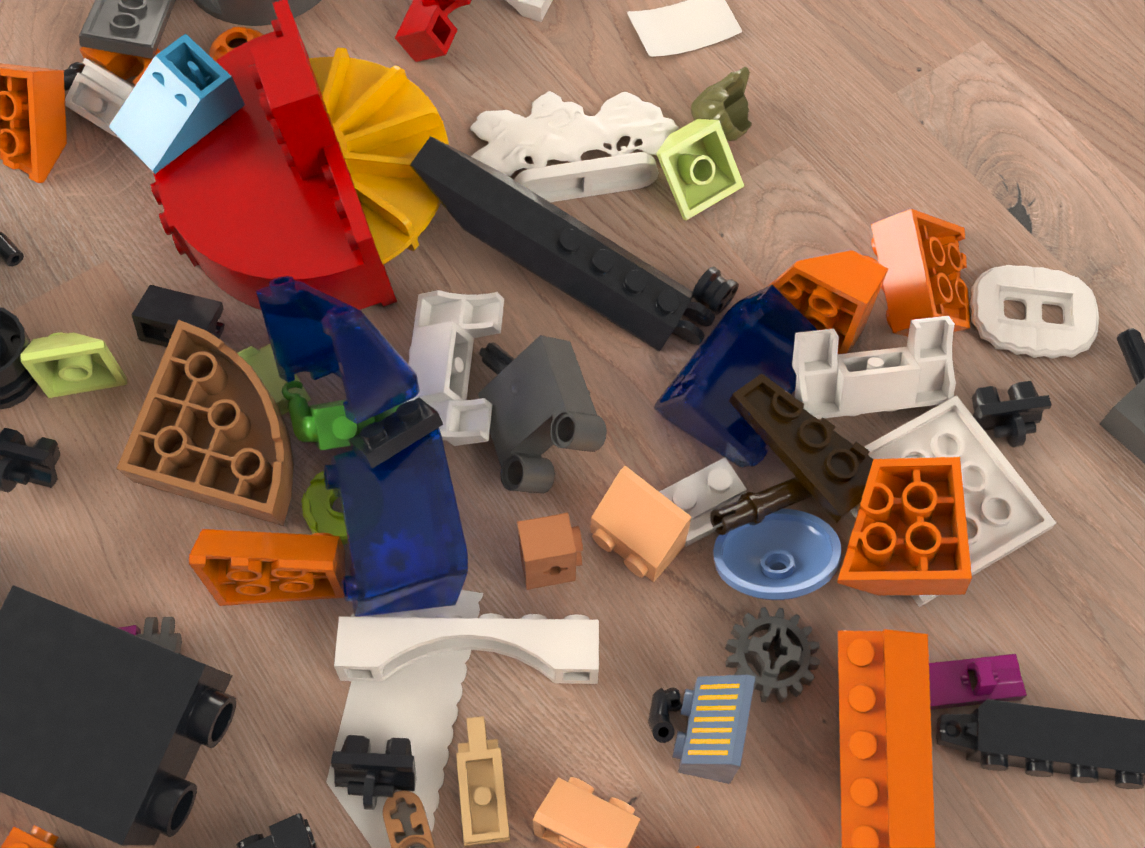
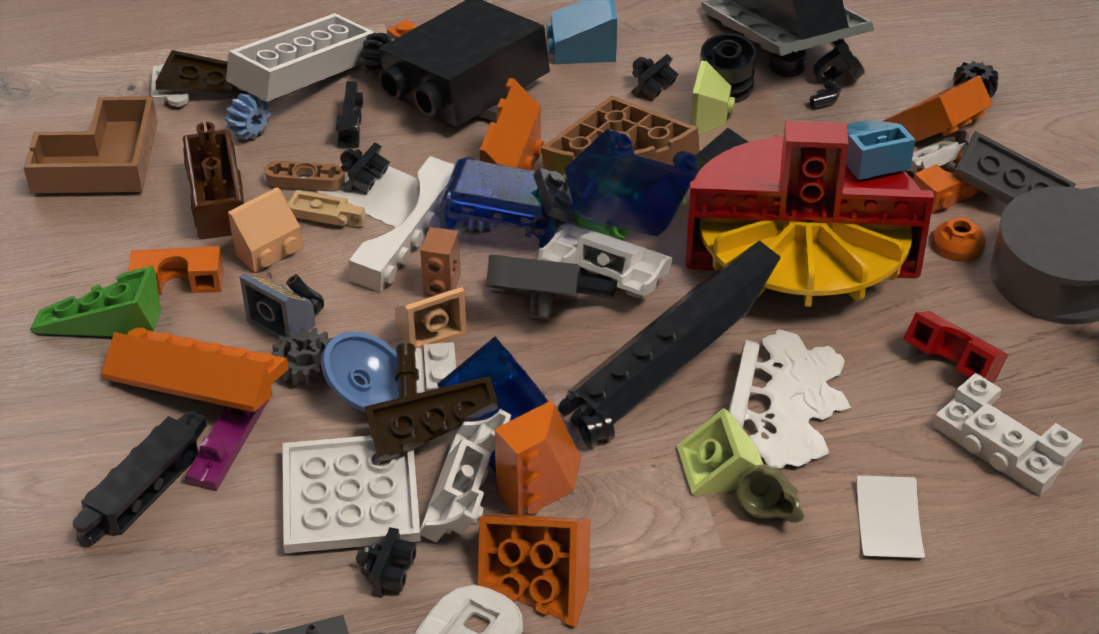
camera: 115 degrees right, 20 degrees down
orange wedge [837,457,972,596] -> none

